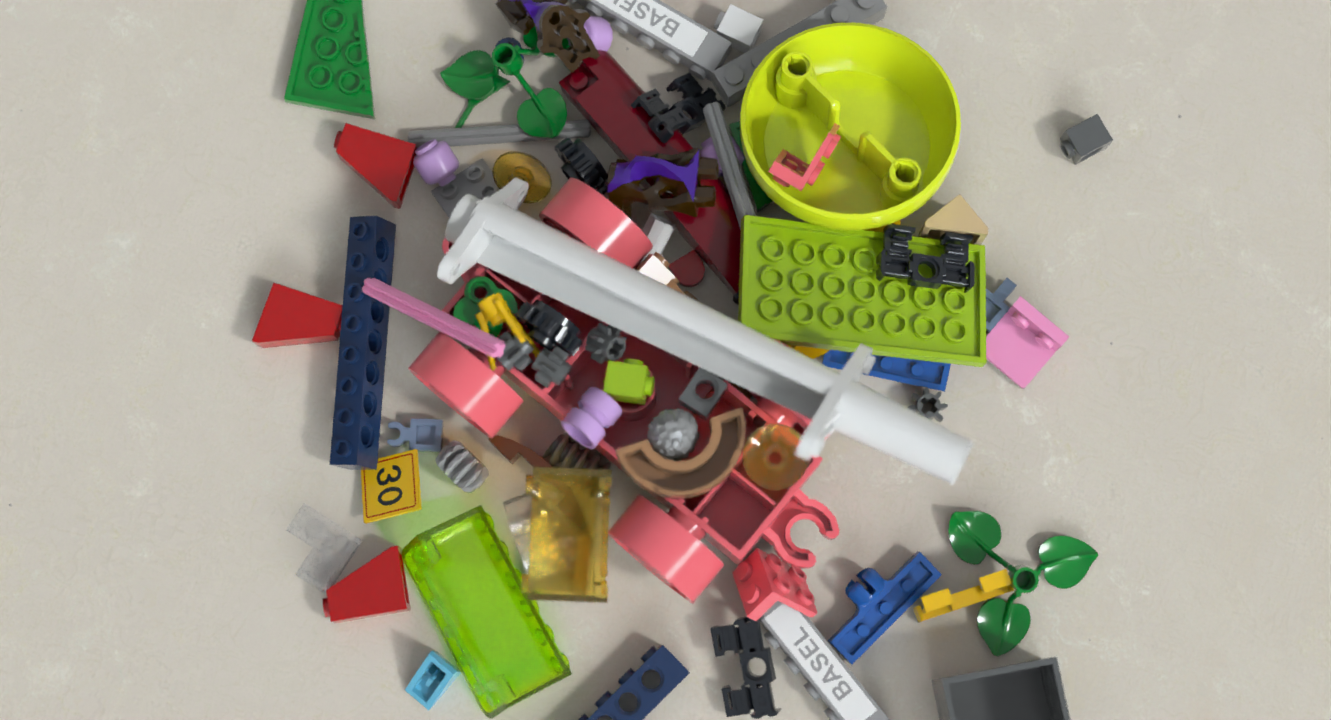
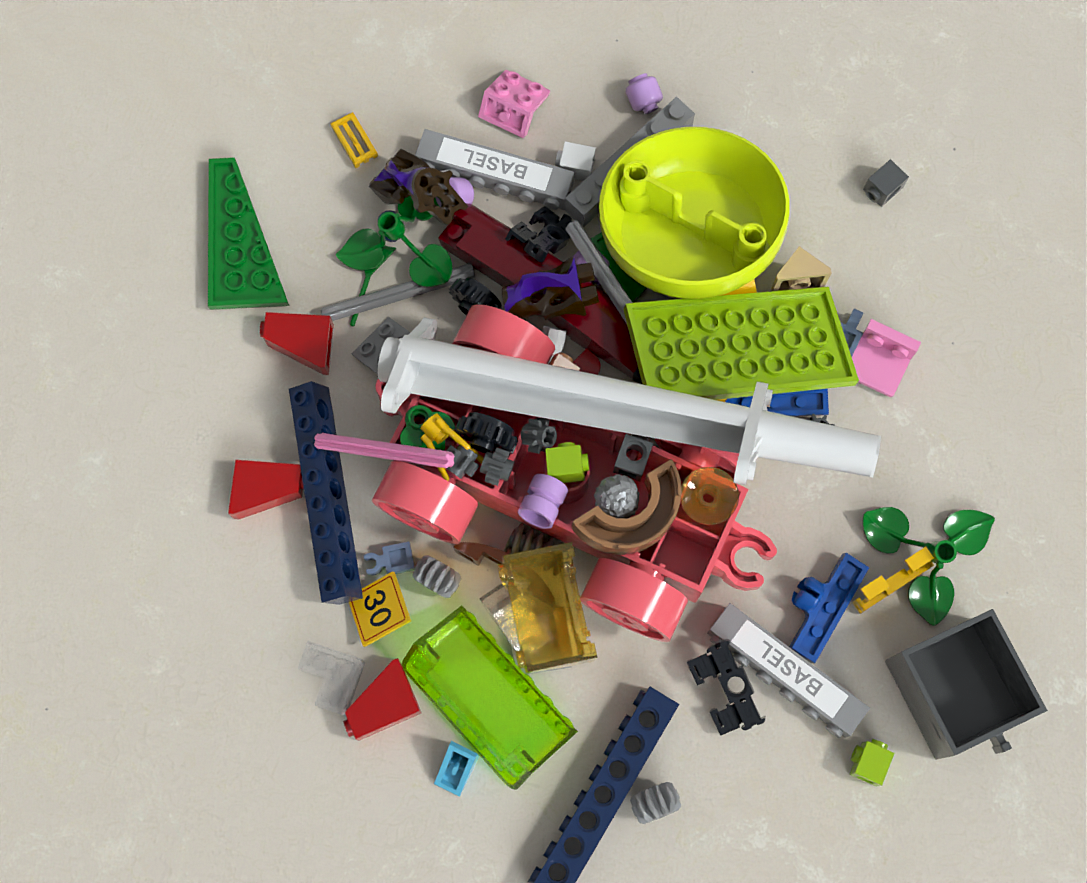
camera: 15 degrees left, 5 degrees down
lavender head [413,139,459,187] -> none
clear yellow dish [492,151,552,203] -> none
coral bracket [732,548,818,621] -> none
coral bracket [768,123,841,191] -> none
black piece [876,224,975,293] -> none

